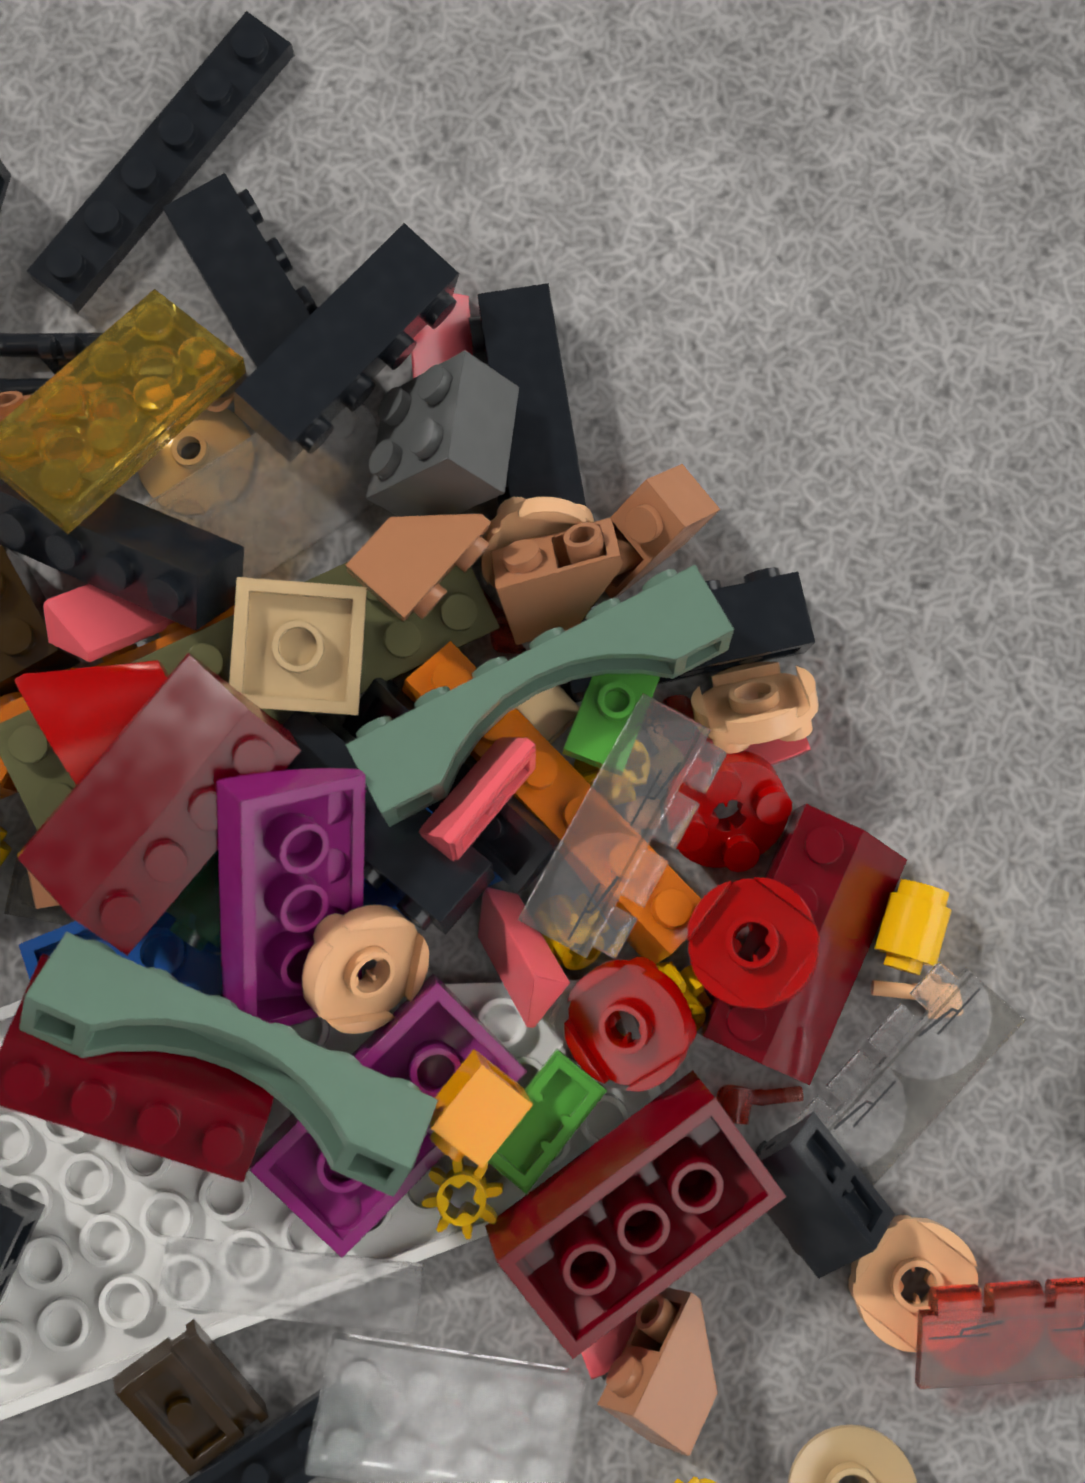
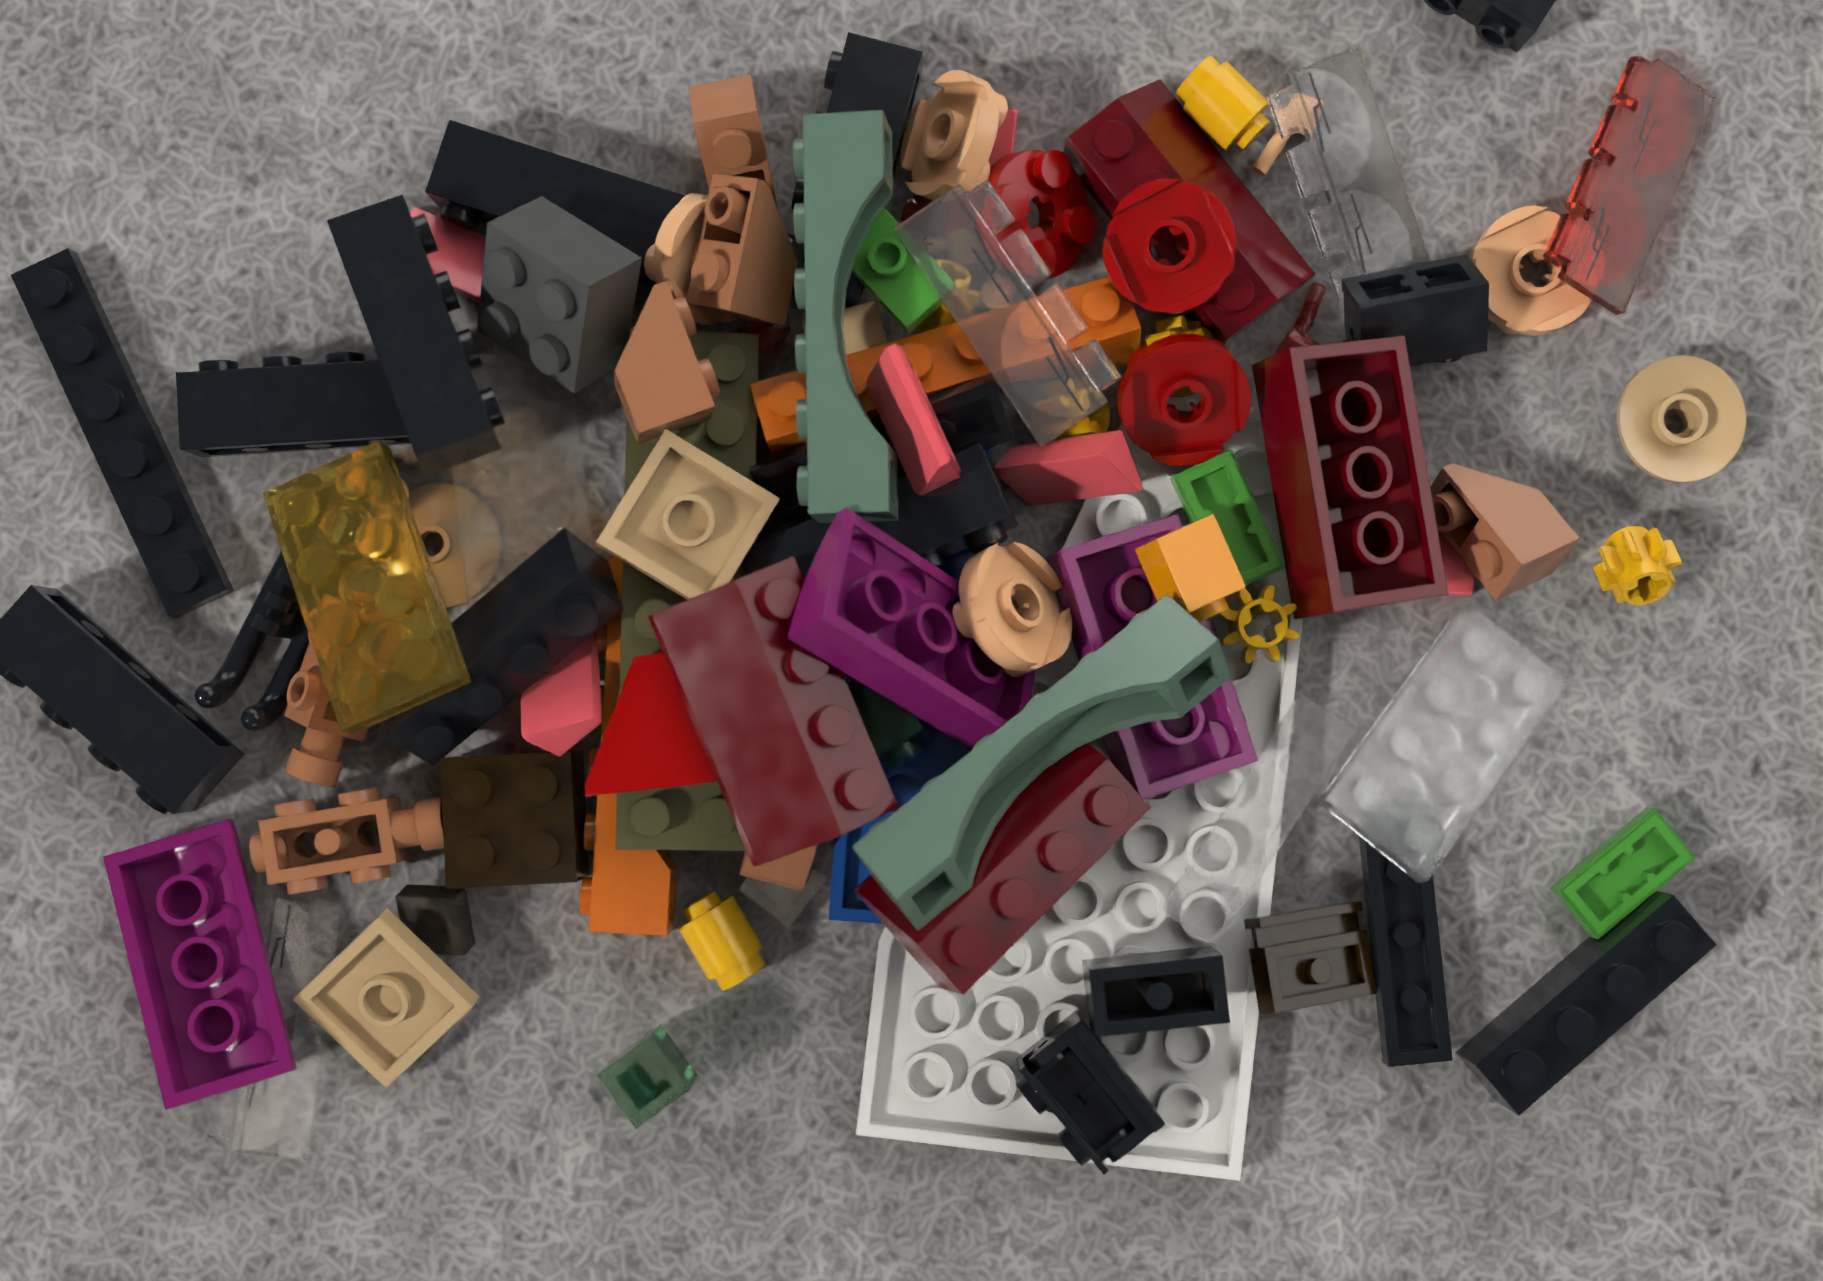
camera: 65 degrees left, 5 degrees up
none -> black brick [1082,946,1230,1037]

